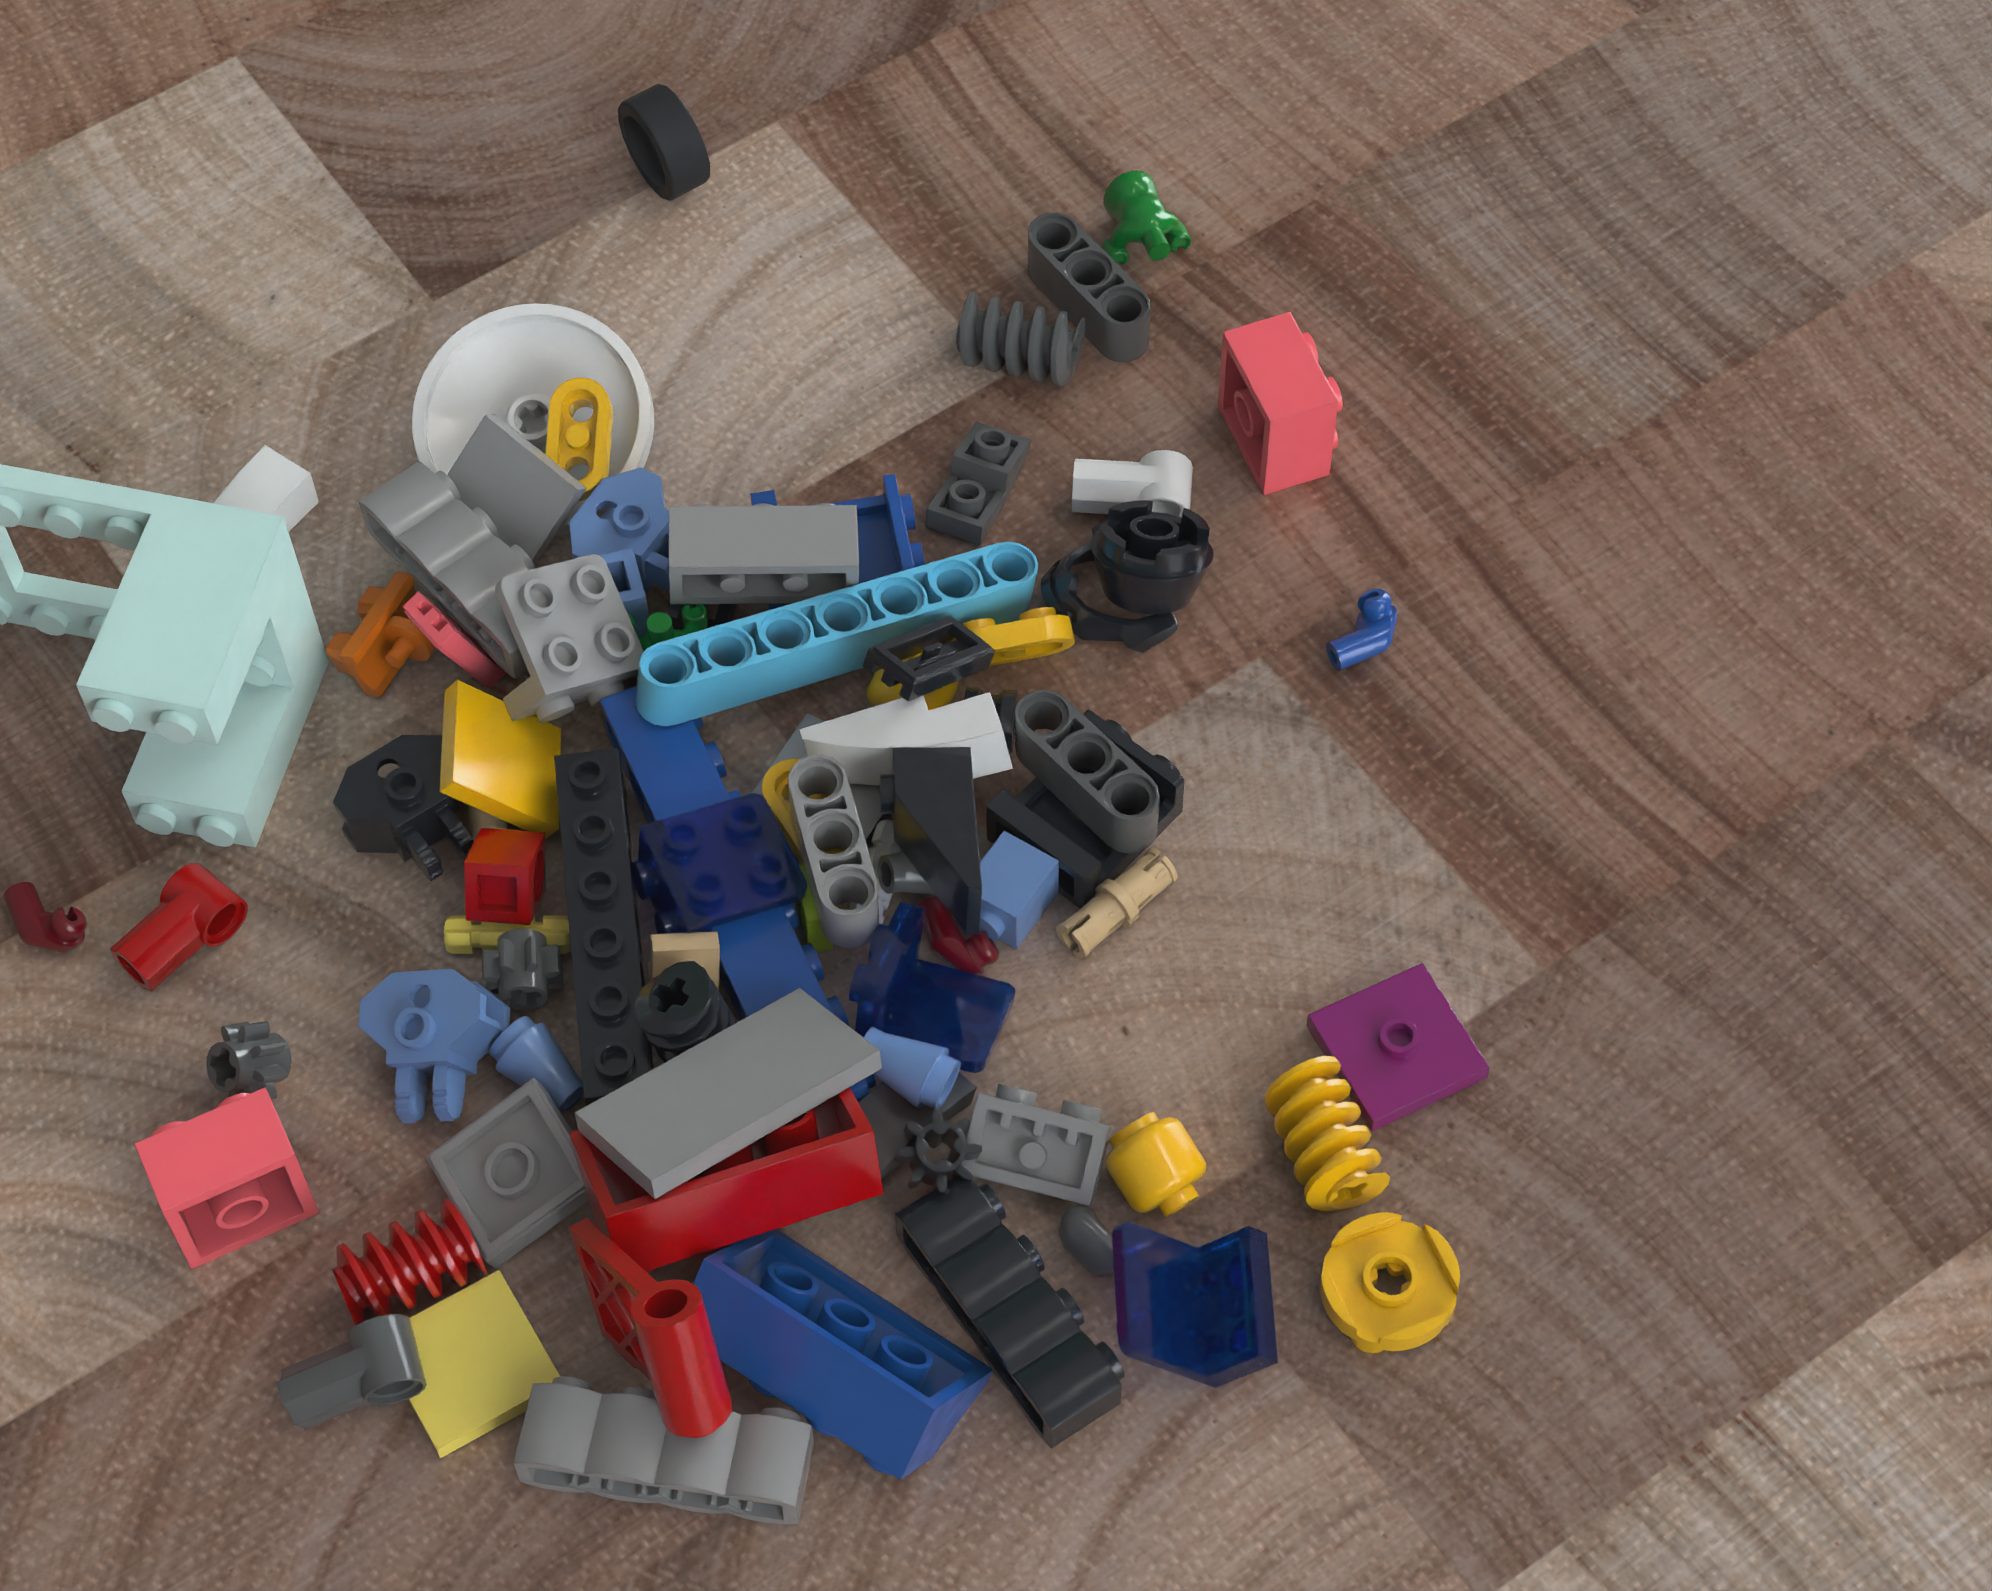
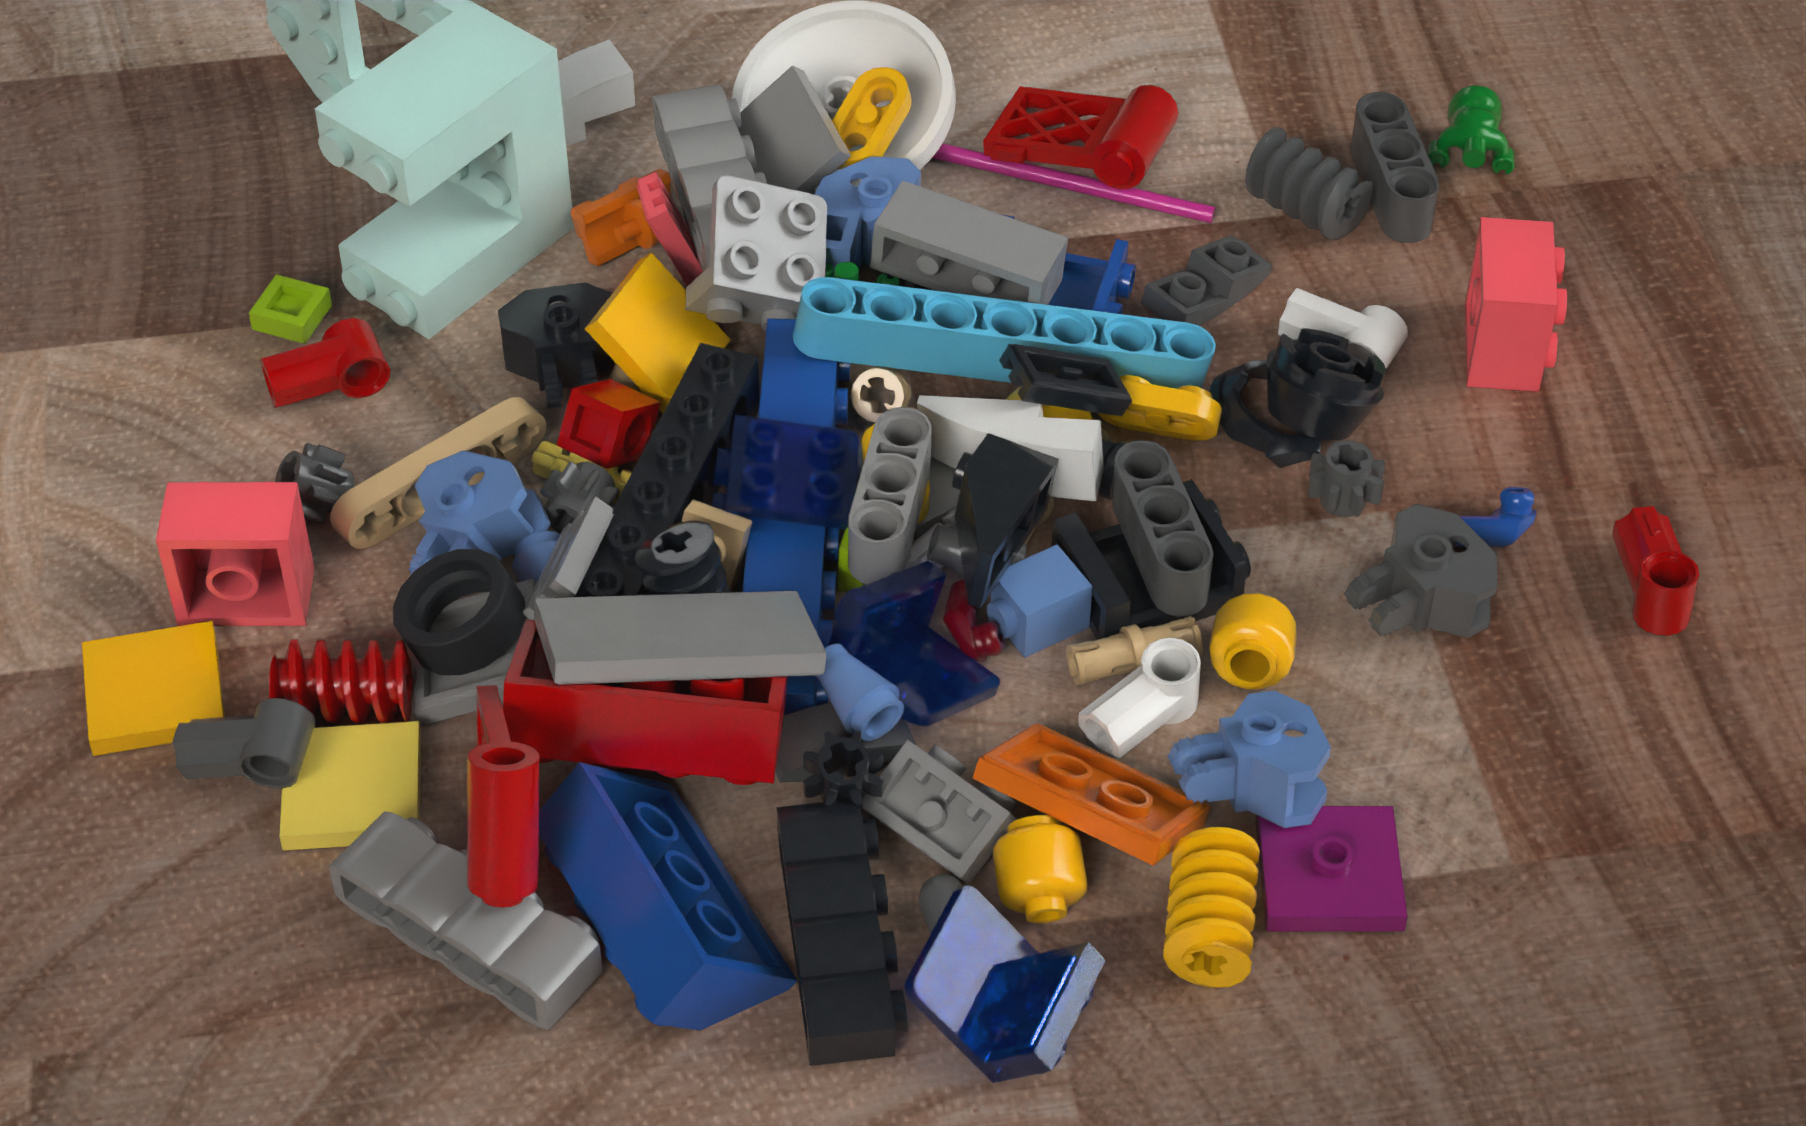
camera: 25 degrees right, 10 degrees down
dark red arm [3,882,87,952] -> none
yellow plate [1319,1212,1460,1354] -> none
none -> yellow tile [81,621,225,756]
none -> lime plate [249,274,332,344]
none -> tan beam [330,397,546,549]
none -> black tyre [393,549,526,675]
none -> light grey tile [523,496,614,620]
none -> tan bush [851,367,911,422]
none -> dark pink axle [932,143,1216,223]
none -> orange tile [972,723,1211,866]
none -> red piece [983,85,1179,190]
none -> white piece [1078,638,1201,759]
none -> medium blue hinge [1167,690,1331,828]
none -> yellow head [1209,593,1297,690]
none -> dark grey gear [1308,440,1385,517]
none -> dark grey hinge [1344,504,1497,638]
none -> red piece [1612,506,1699,636]

